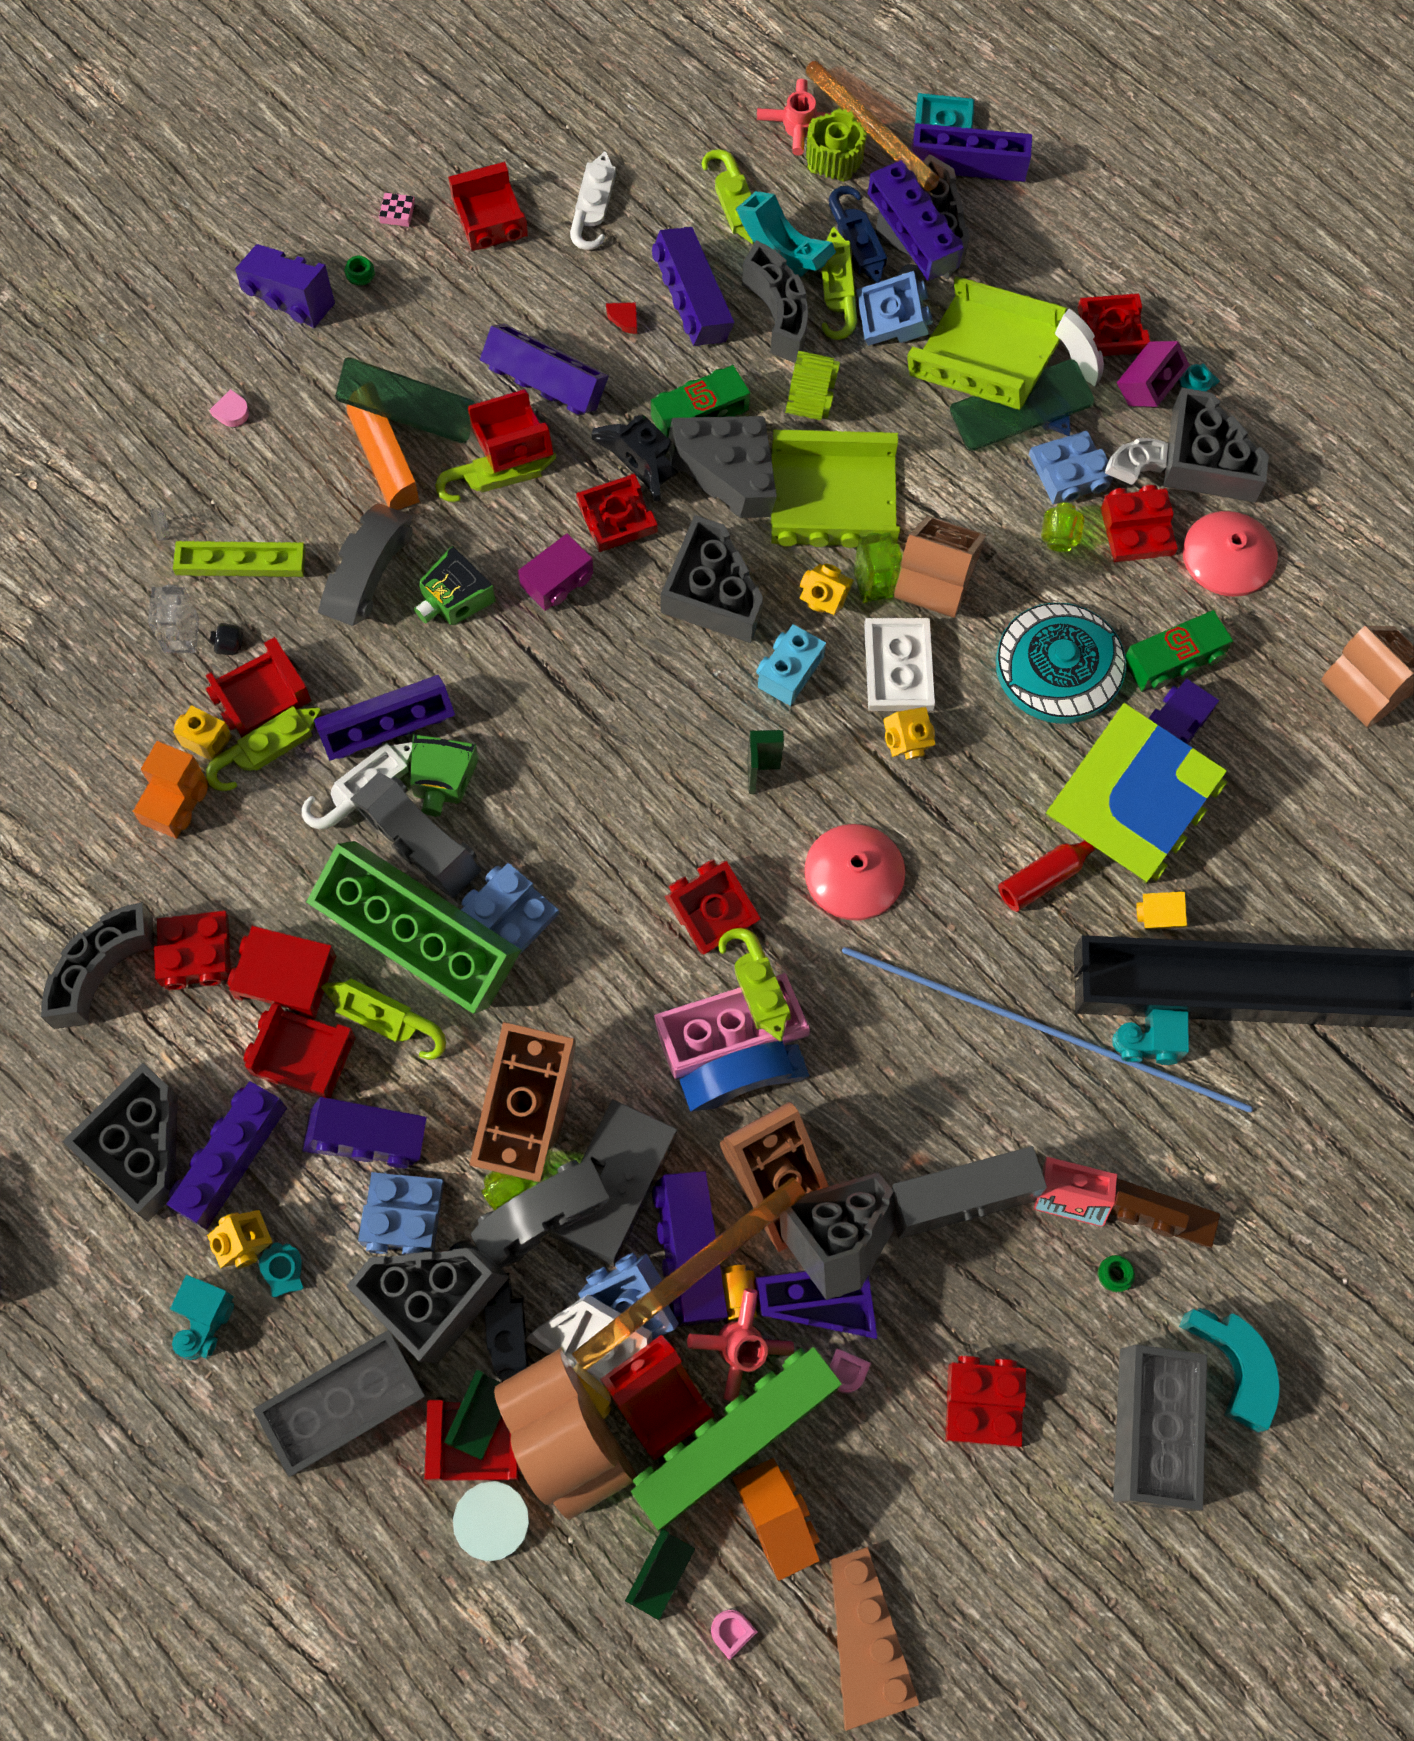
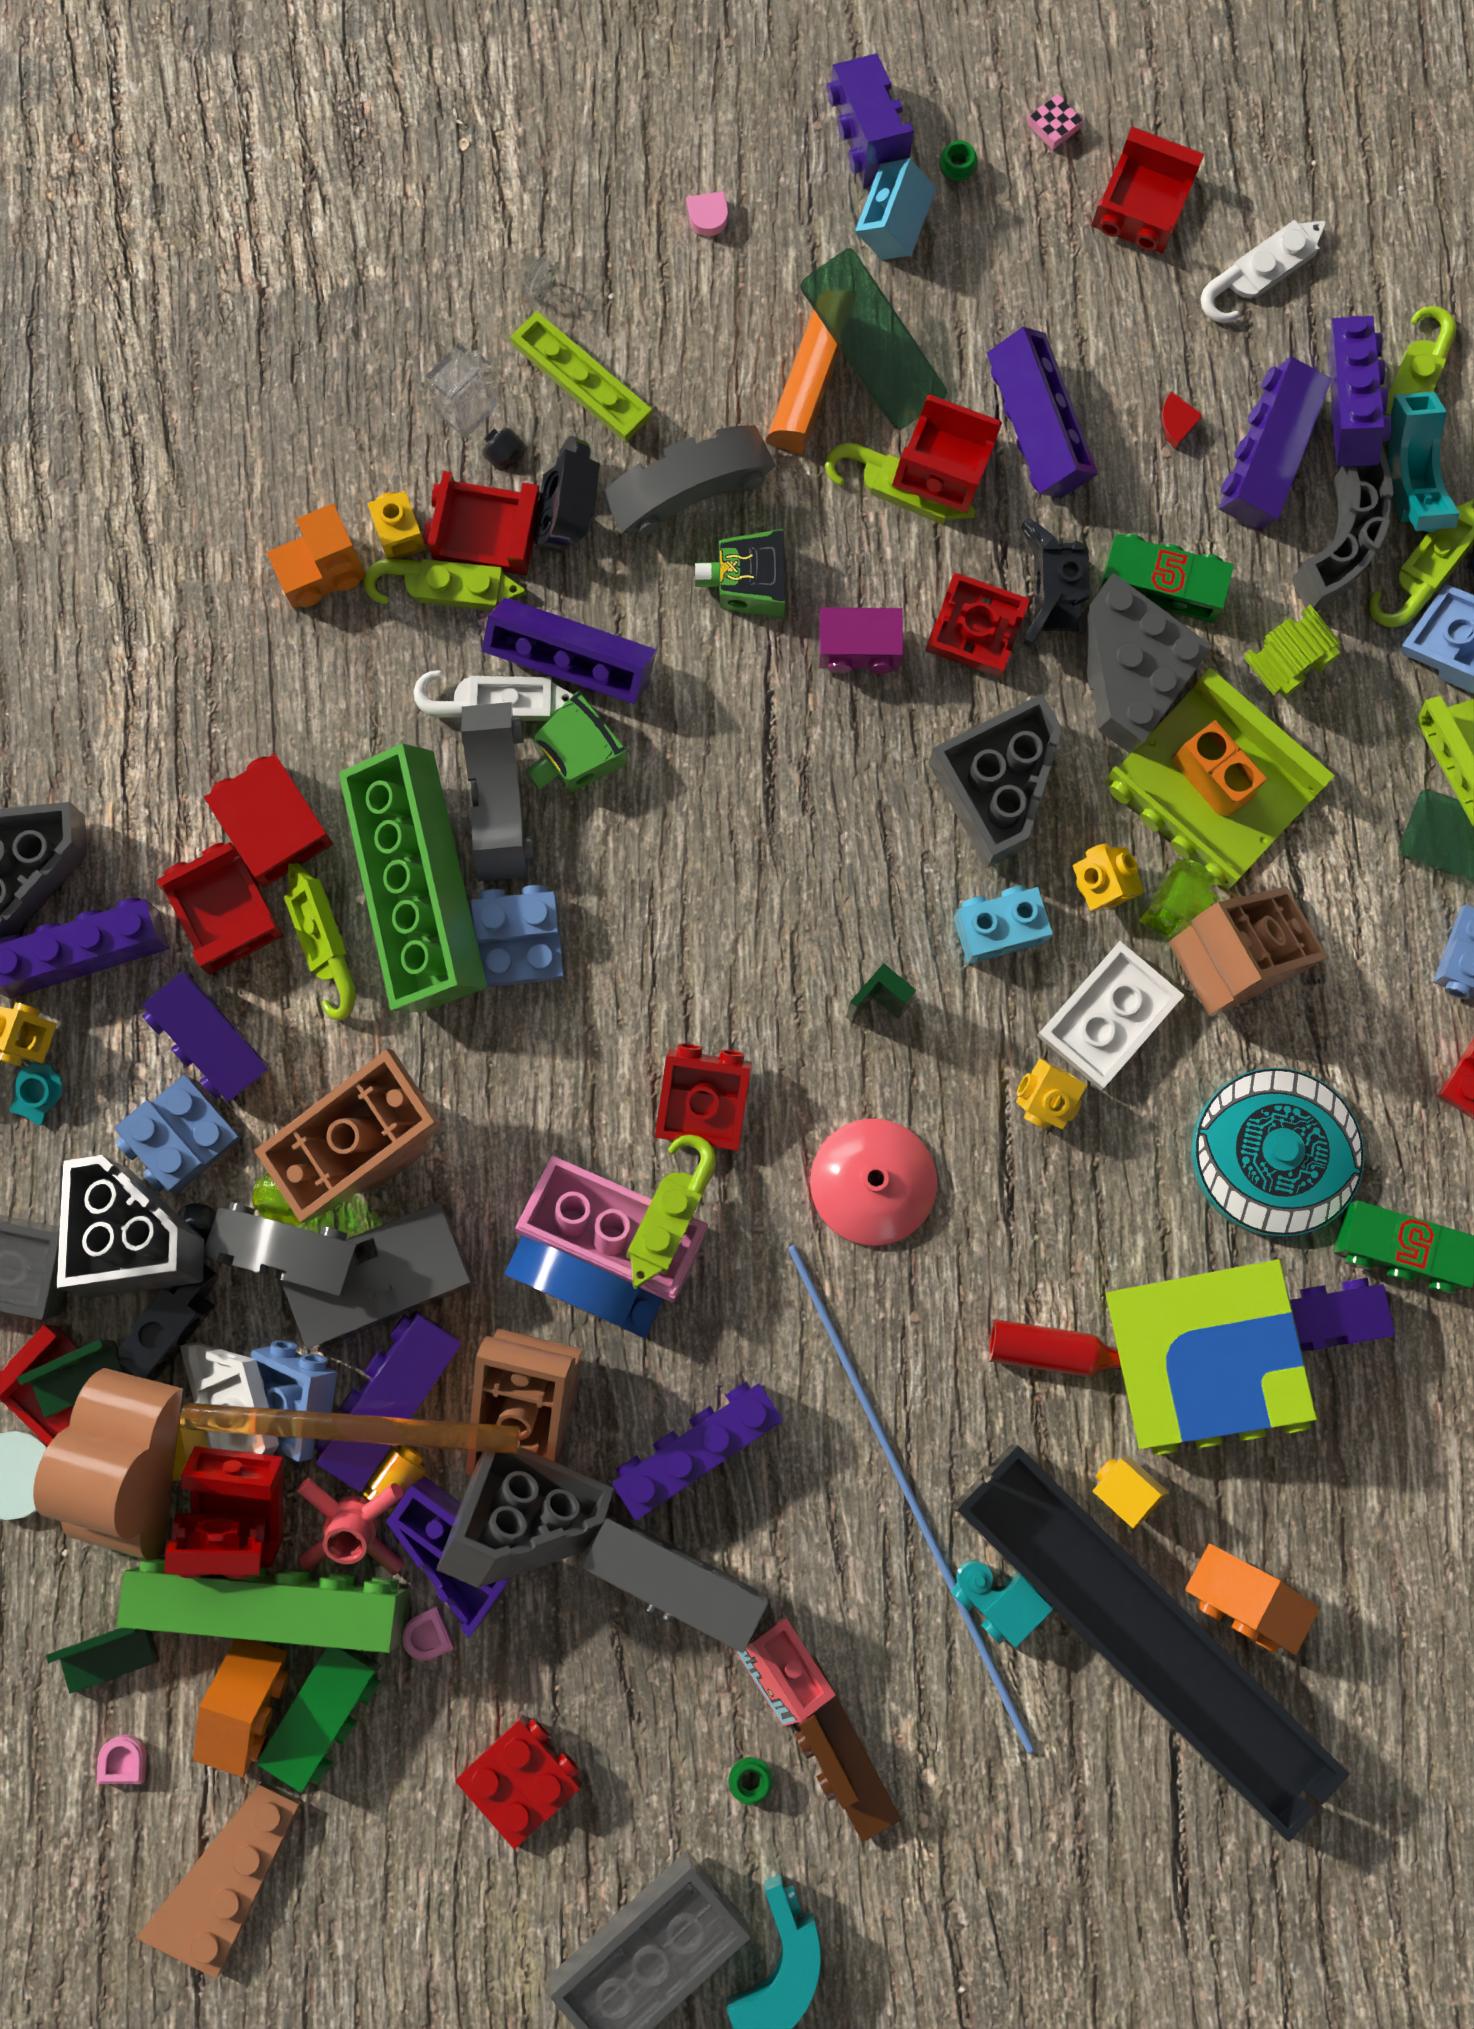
camera: 45 degrees right, 10 degrees up
dark grey brick [41,902,154,1029] -> none
red plate [154,911,231,990] -> none
clear neon green head [1041,502,1084,552] -> none
none -> red brick [165,1513,266,1579]
none -> green brick [256,1647,382,1793]
none -> black piece [534,436,600,553]
none -> dark purple brick [612,1381,783,1521]
none -> medium azure brick [855,158,936,260]
none -> orange piece [1172,720,1267,817]
none -> orange brick [1184,1543,1320,1656]
none -> dark purple brick [1328,316,1391,467]

